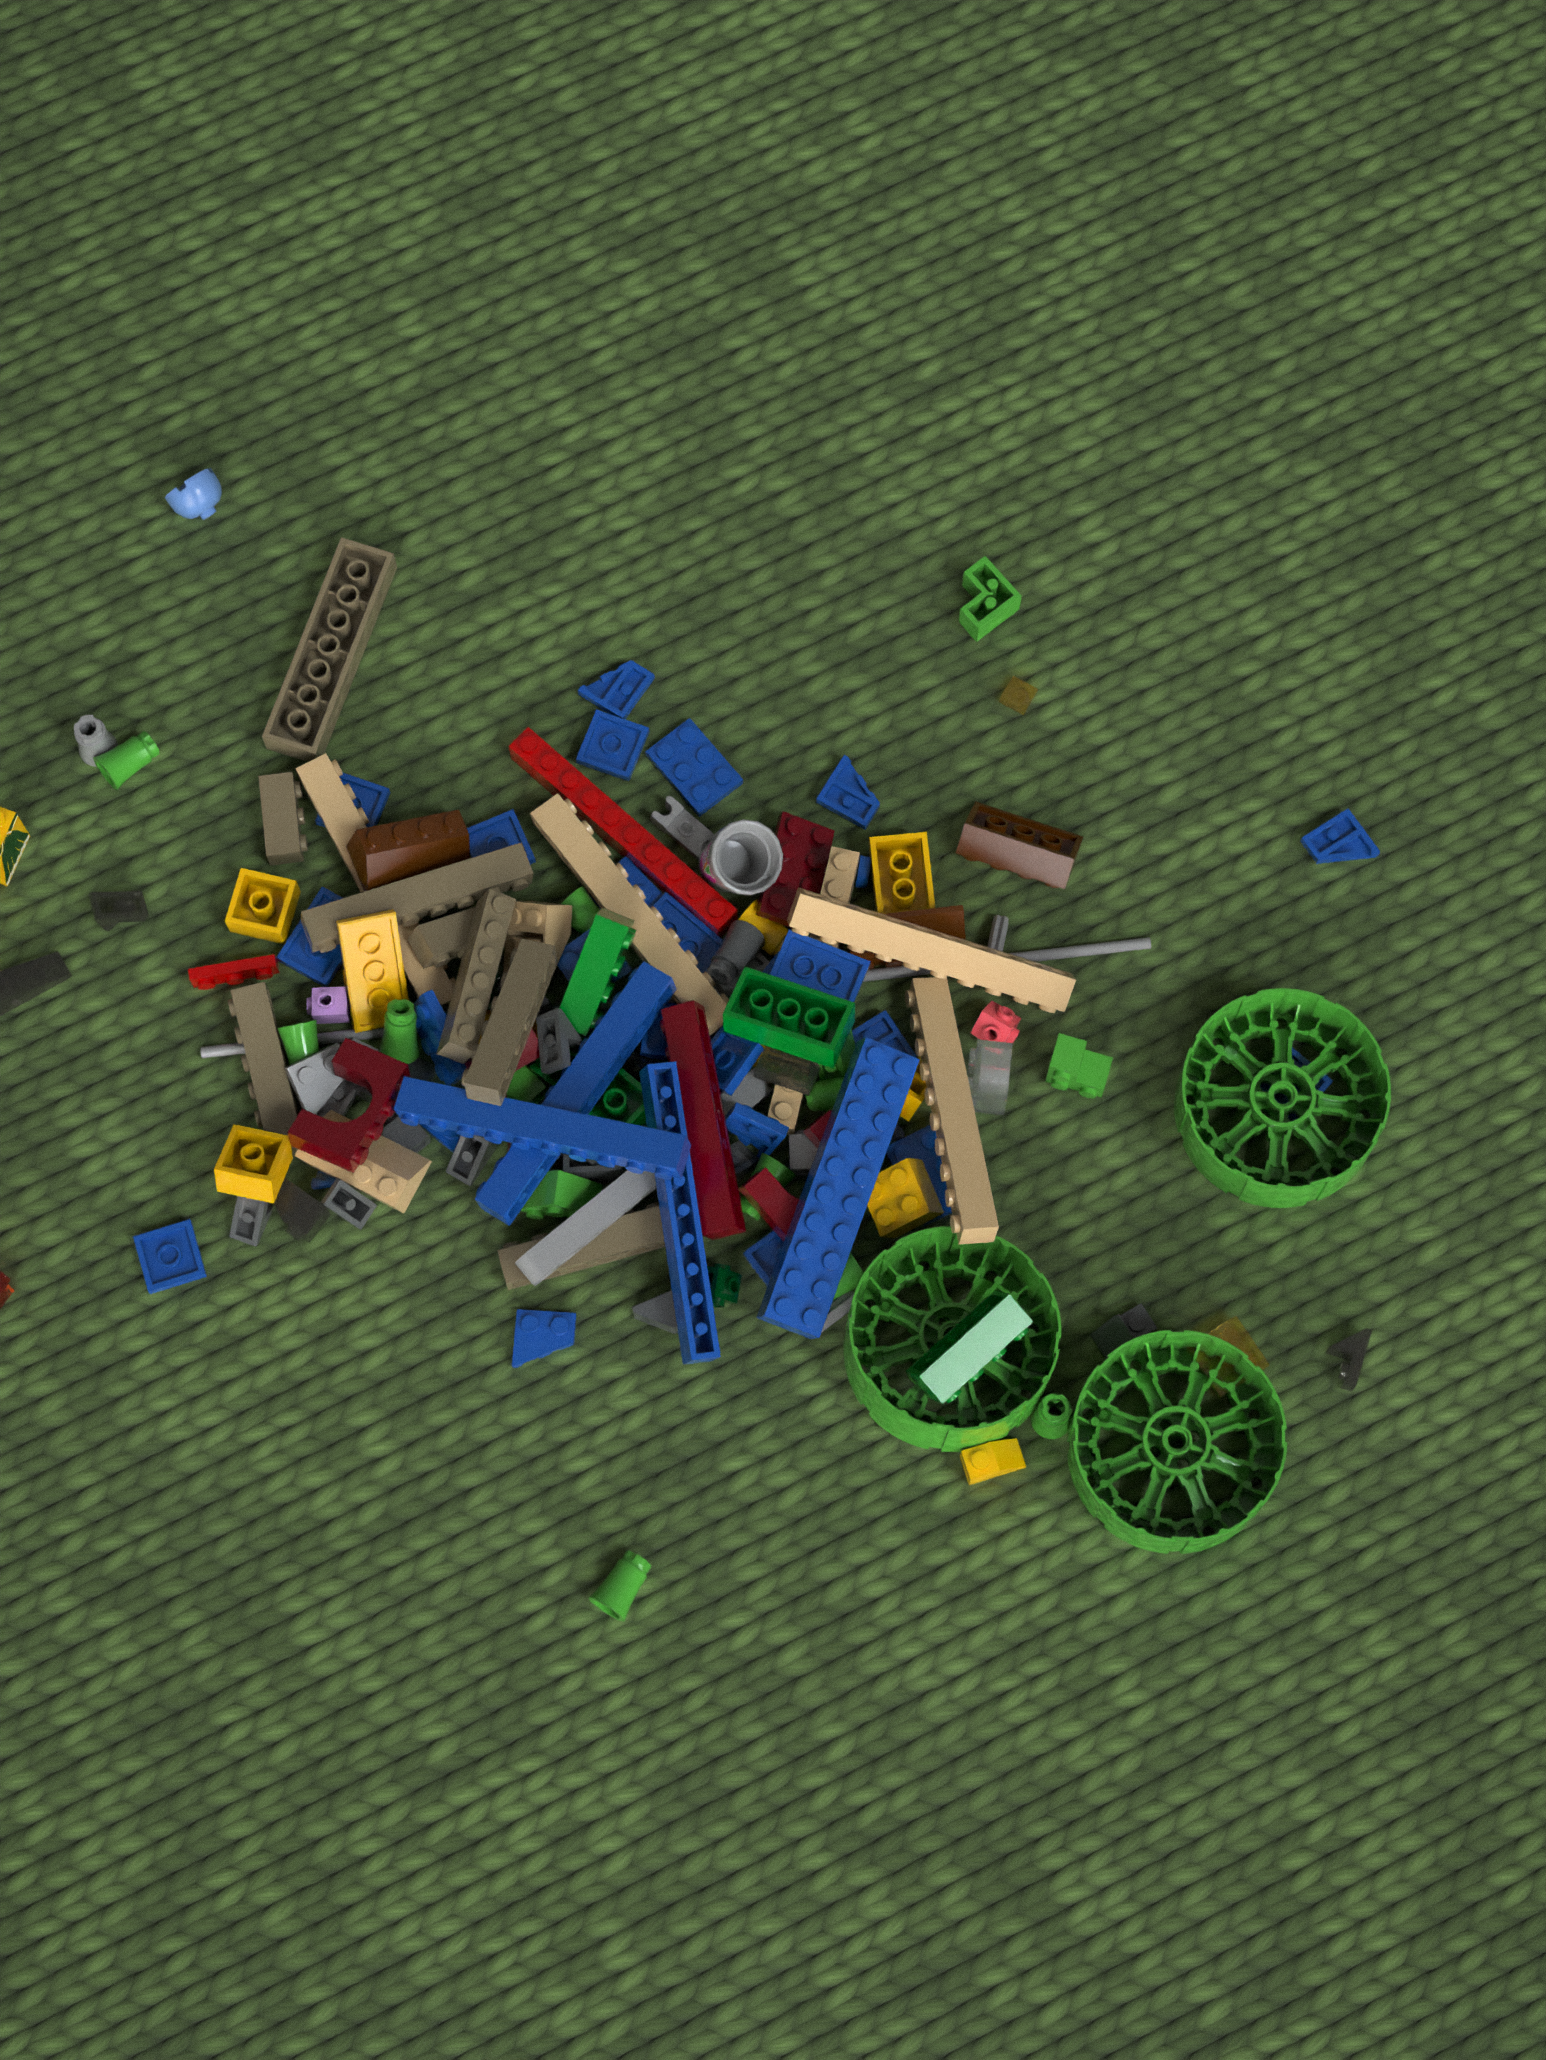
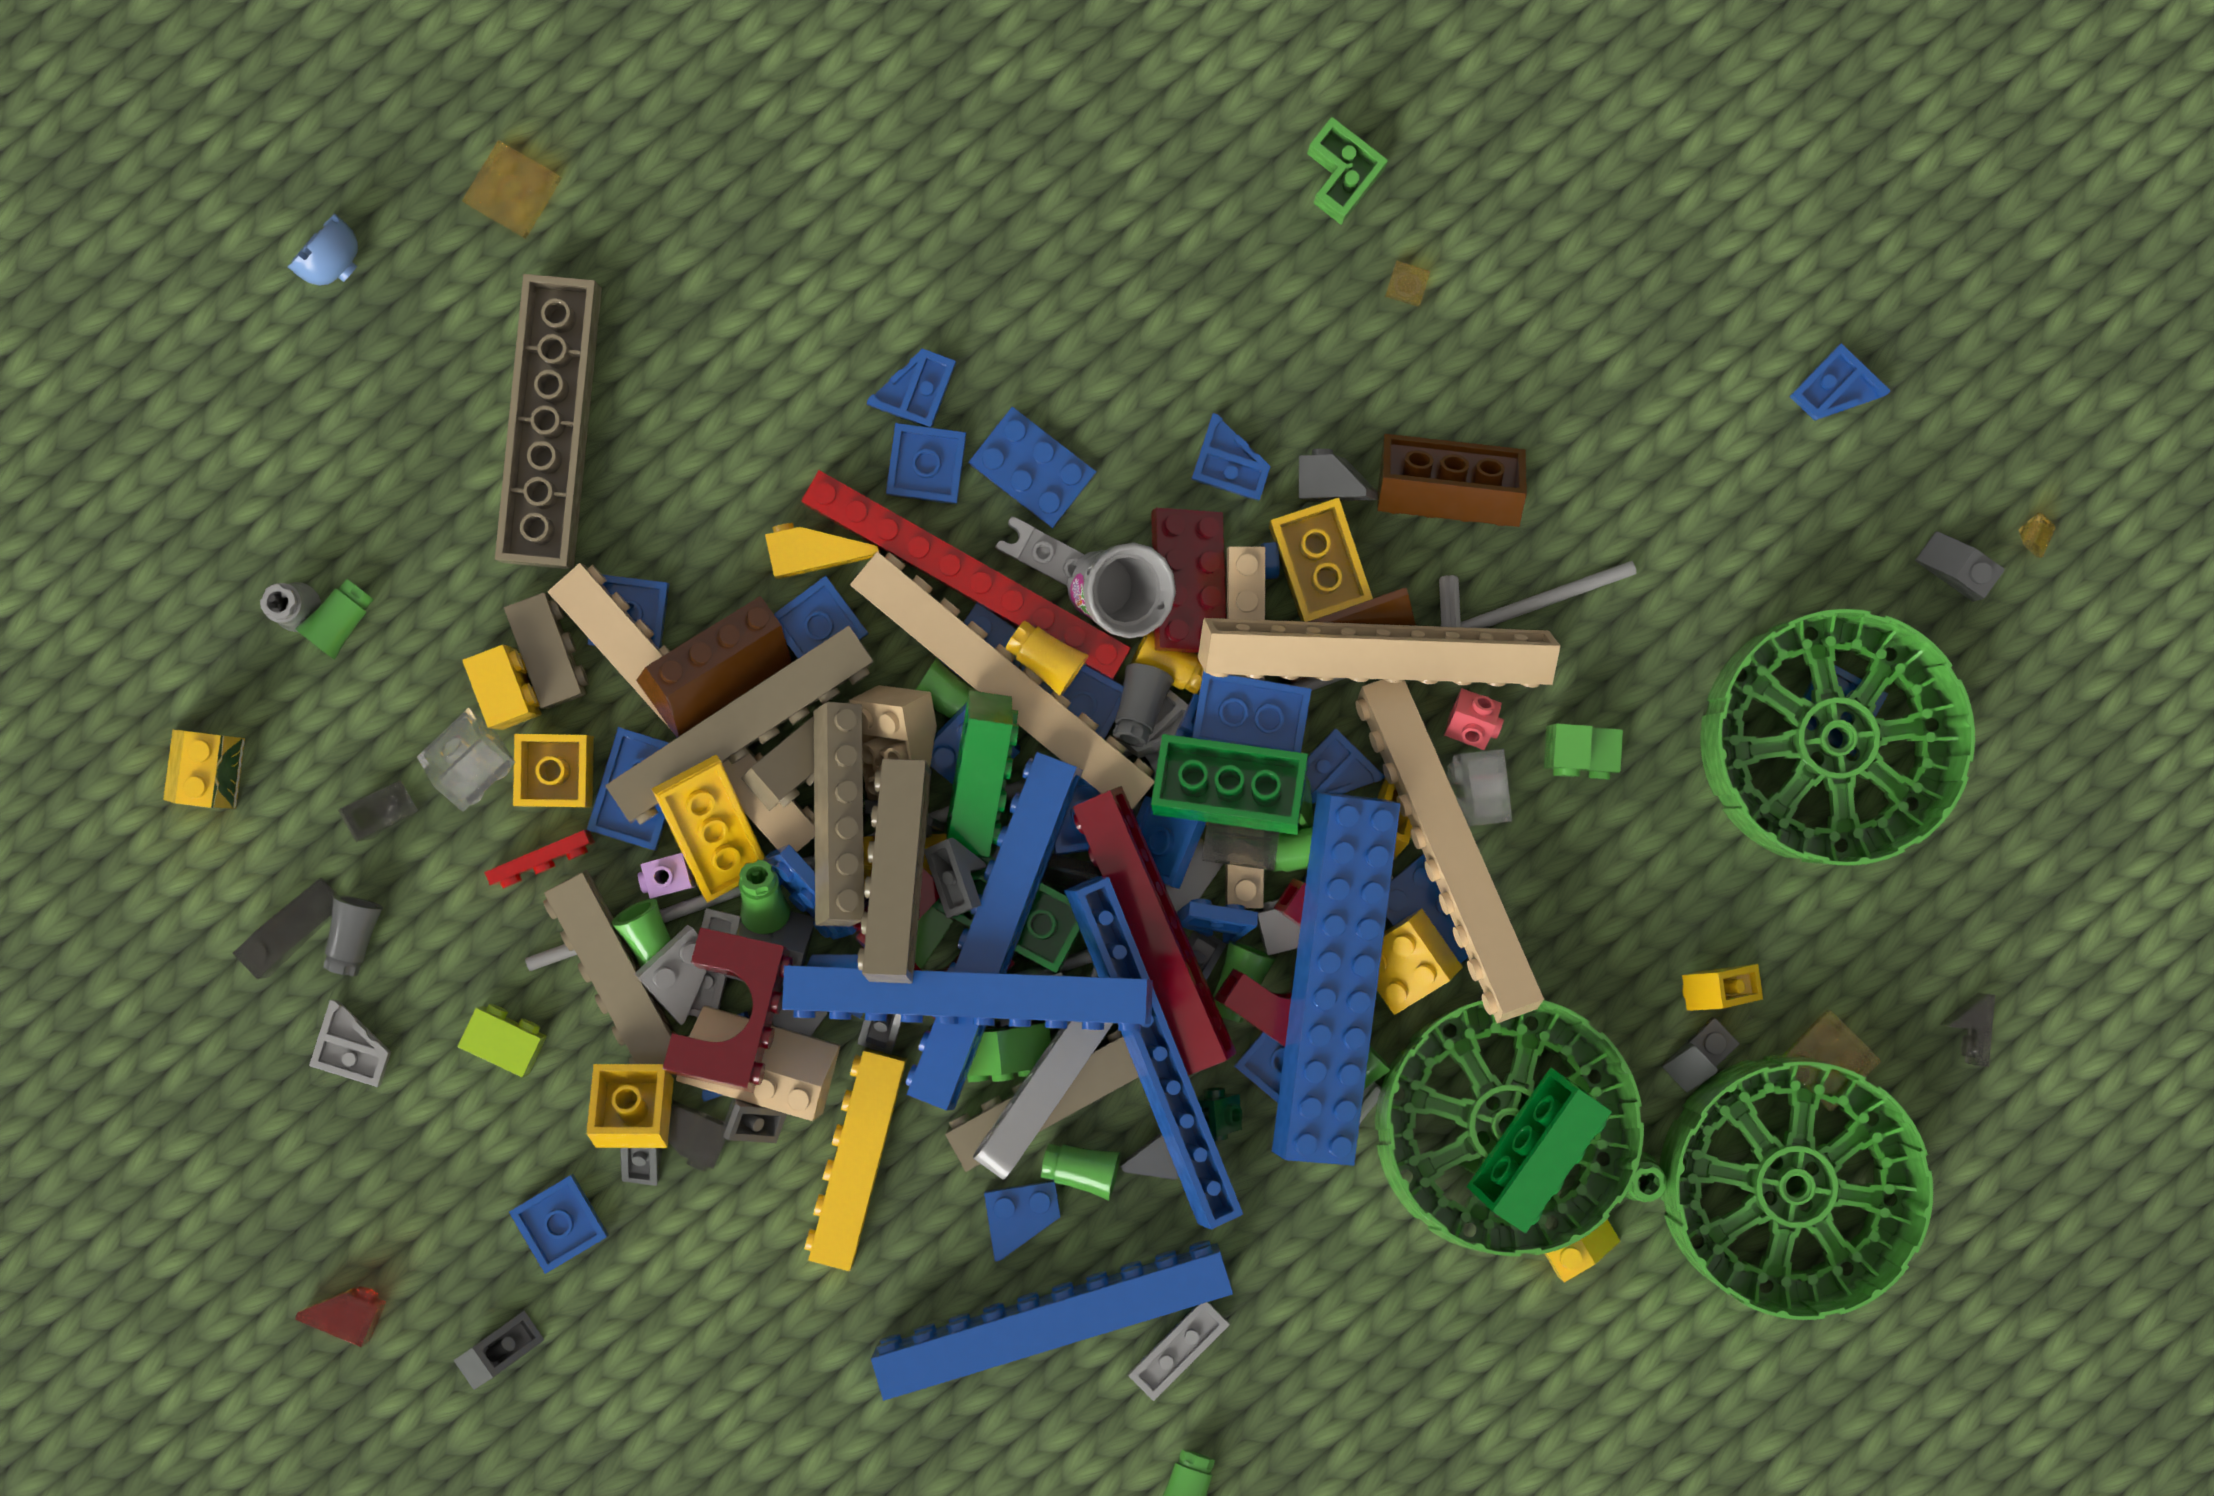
camera: 10 degrees left, 15 degrees up
none -> light grey wing [309,999,391,1087]
none -> dark grey plant [323,895,383,976]
none -> clear brick [417,708,515,812]
none -> dark grey slope [454,1311,544,1390]
none -> lime brick [457,1003,547,1078]
none -> clear yellow plate [462,140,562,239]
none -> yellow brick [462,645,542,730]
none -> yellow slope [765,523,881,579]
none -> yellow brick [804,1048,907,1272]
none -> blue brick [871,1240,1233,1401]
none -> yellow plant [1006,621,1089,696]
none -> bright green plant [1041,1144,1121,1201]
none -> light grey plate [1128,1302,1230,1401]
none -> dark grey slope [1299,449,1379,502]
none -> yellow slope [1682,964,1763,1011]
none -> dark grey slope [1915,531,2005,602]
none -> clear yellow slope [2018,513,2056,558]

